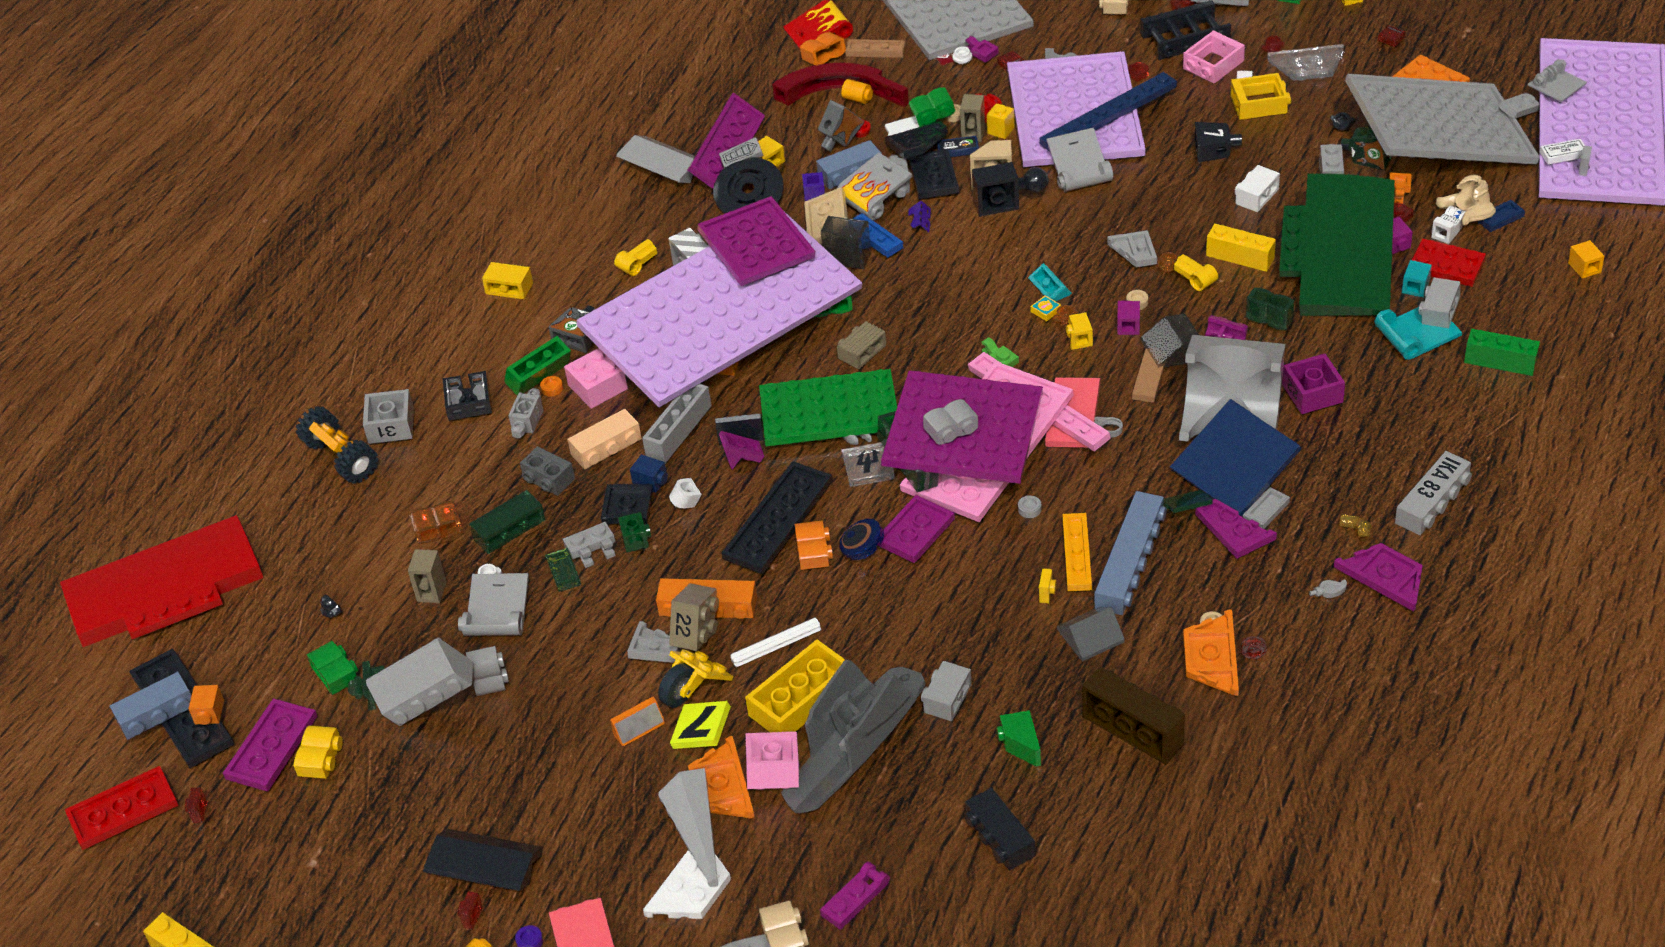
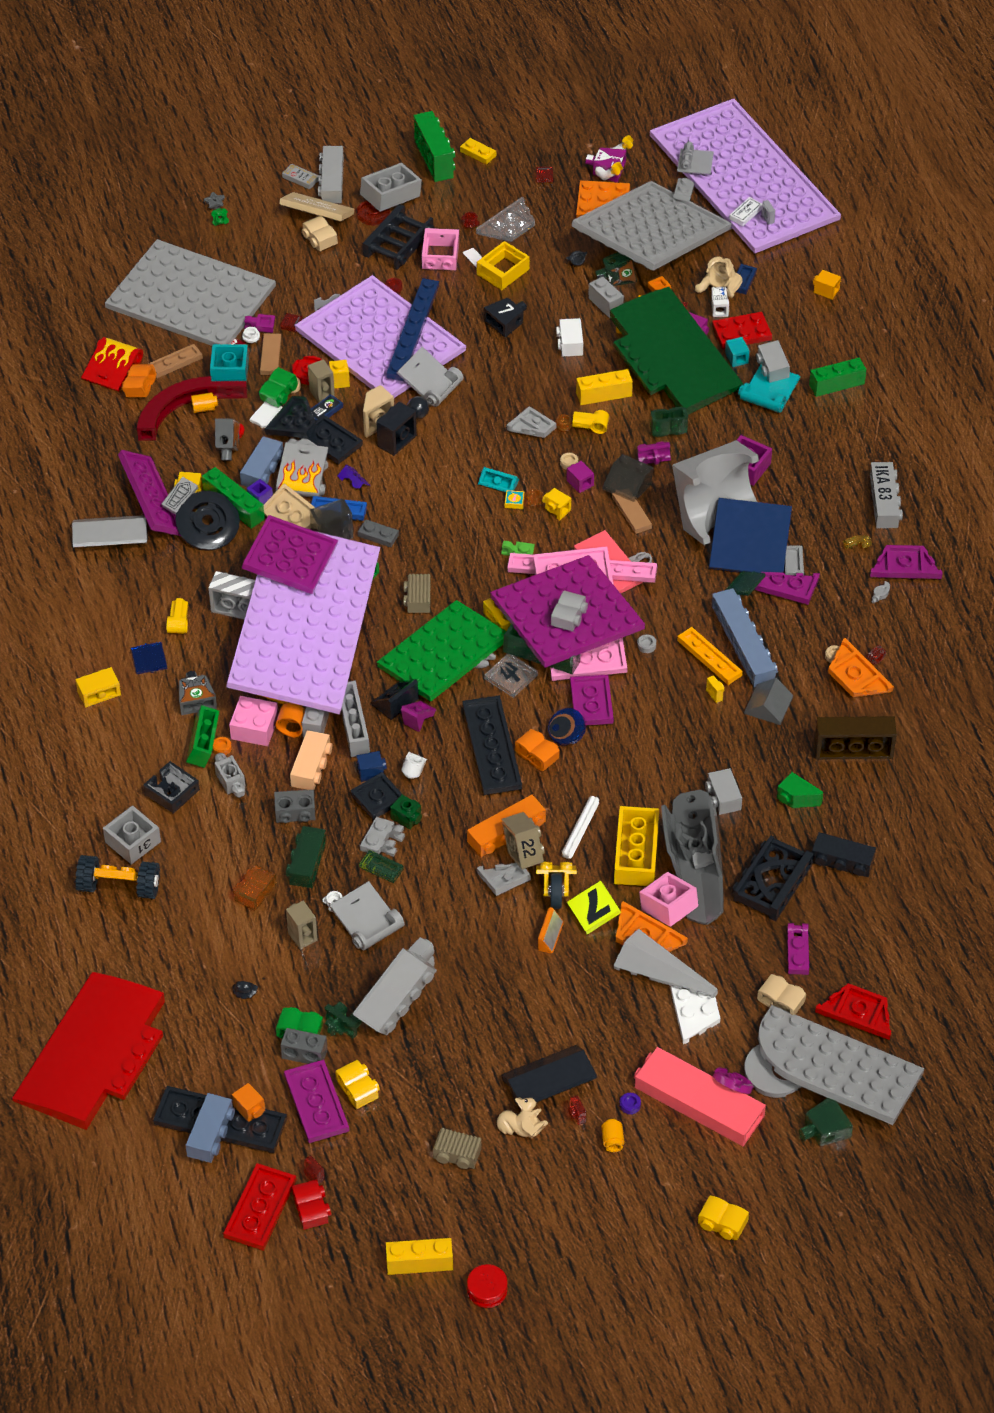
camera: 45 degrees left, 5 degrees up
none -> clear blue piece [131,642,167,674]
none -> green brick [202,467,265,529]
none -> teal brick [210,344,249,381]
none -> medium nougat tile [260,333,282,375]
none -> orange helmet [275,702,305,738]
none -> dark grey brick [281,1028,328,1064]
none -> red brick [292,1179,331,1230]
none -> light grey brick [302,706,329,737]
none -> dark grey plate [358,520,399,547]
none -> dark tan brick [433,1128,481,1169]
none -> tan animal [497,1097,548,1139]
none -> torso [586,135,633,183]
none -> black fence [732,835,814,921]

